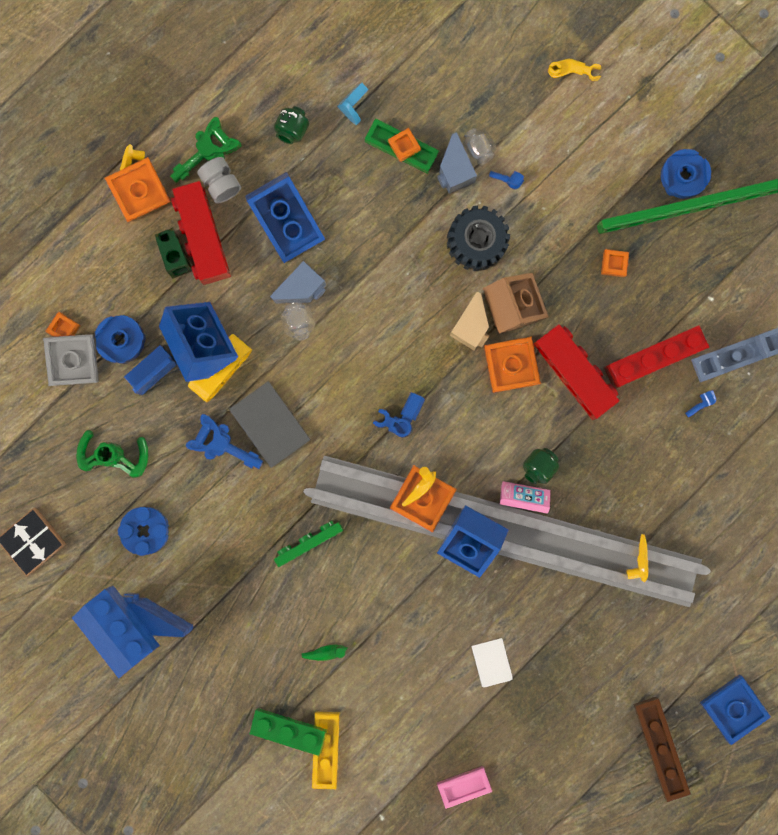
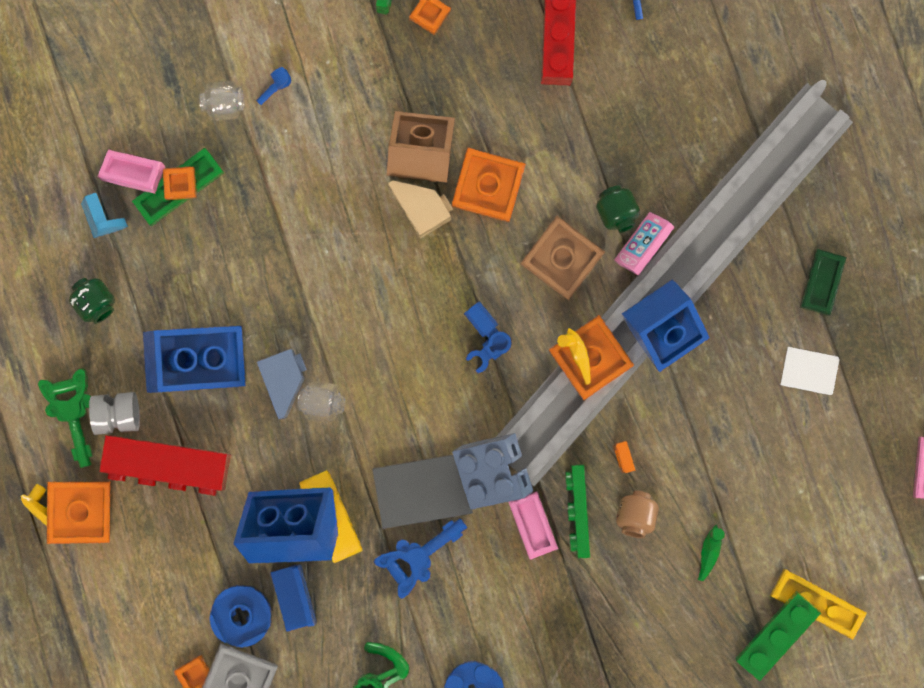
camera: 70 degrees left, 0 degrees up
dark green leg [155,227,192,279] -> none
sand blue slope [437,132,477,194] -> none
black wheel [447,205,510,271] -> none
red brick [533,324,620,420] -> none
yellow bar [626,534,648,582] -> none
none -> bright pink tile [97,150,165,194]
none -> sand blue piece [452,433,533,510]
none -> bright pink tile [508,491,558,559]
none -> medium nougat tile [520,216,605,300]
none -> orange tile [613,441,636,473]
none -> medium nougat head [616,491,659,538]
none -> dark green tile [799,249,847,316]

